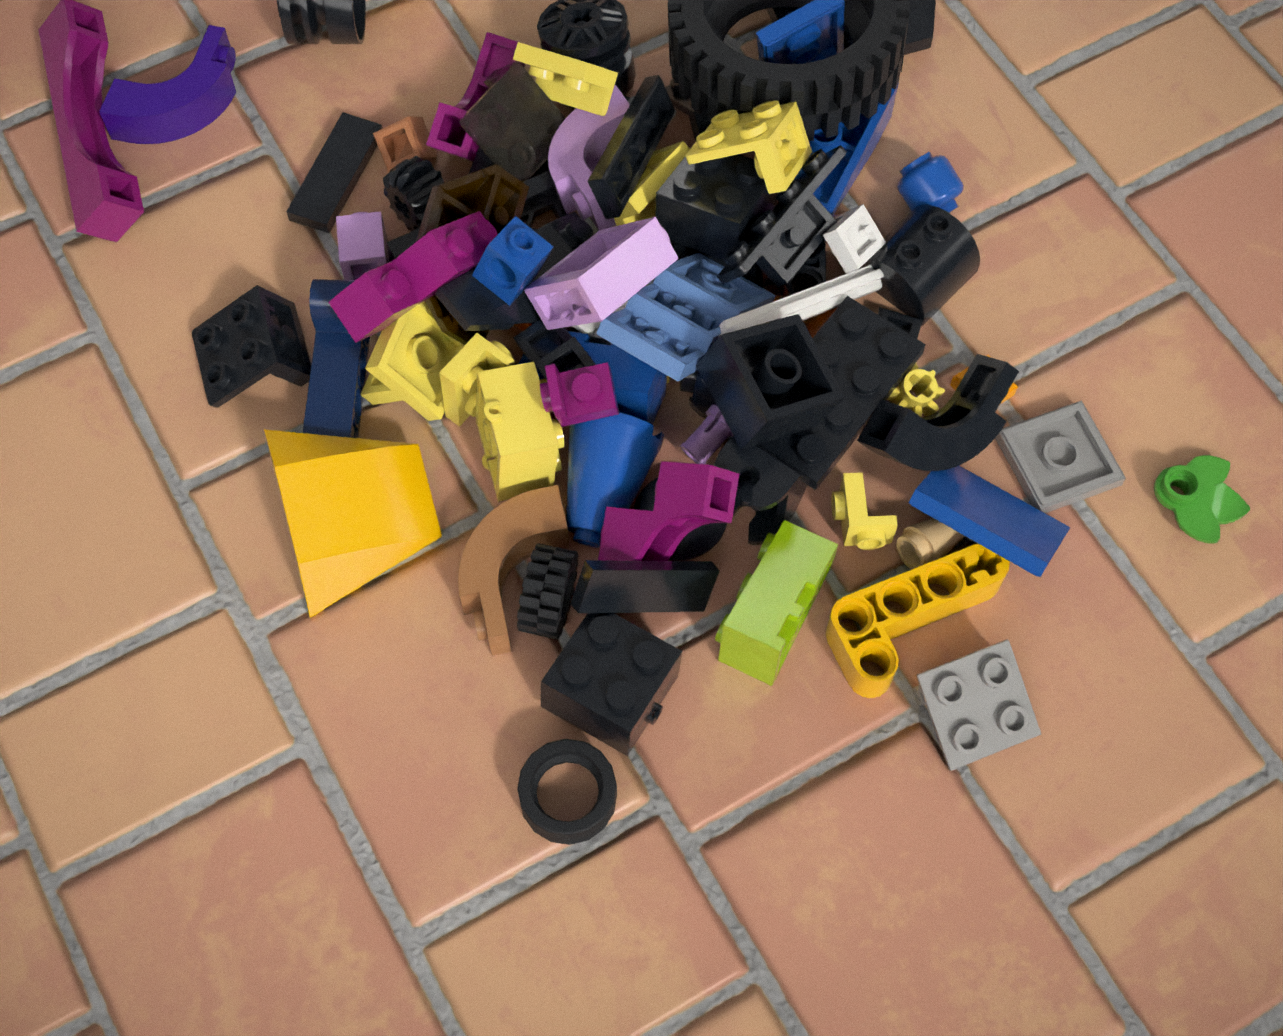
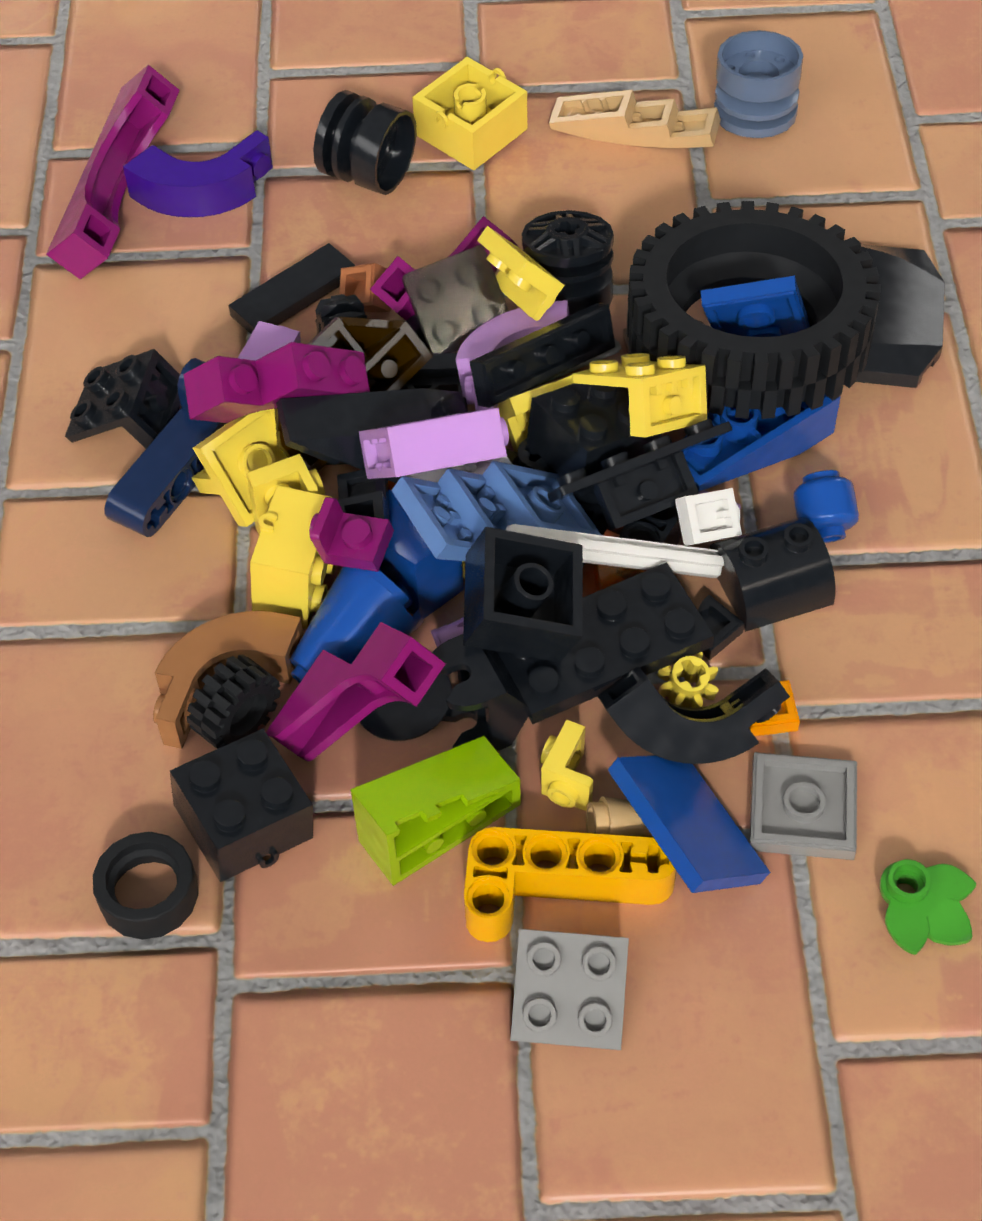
camera: 30 degrees right, 10 degrees down
yellow wedge [264,429,442,619] -> none
blue brick [472,216,553,306] -> none
black tile [570,560,720,613] -> none

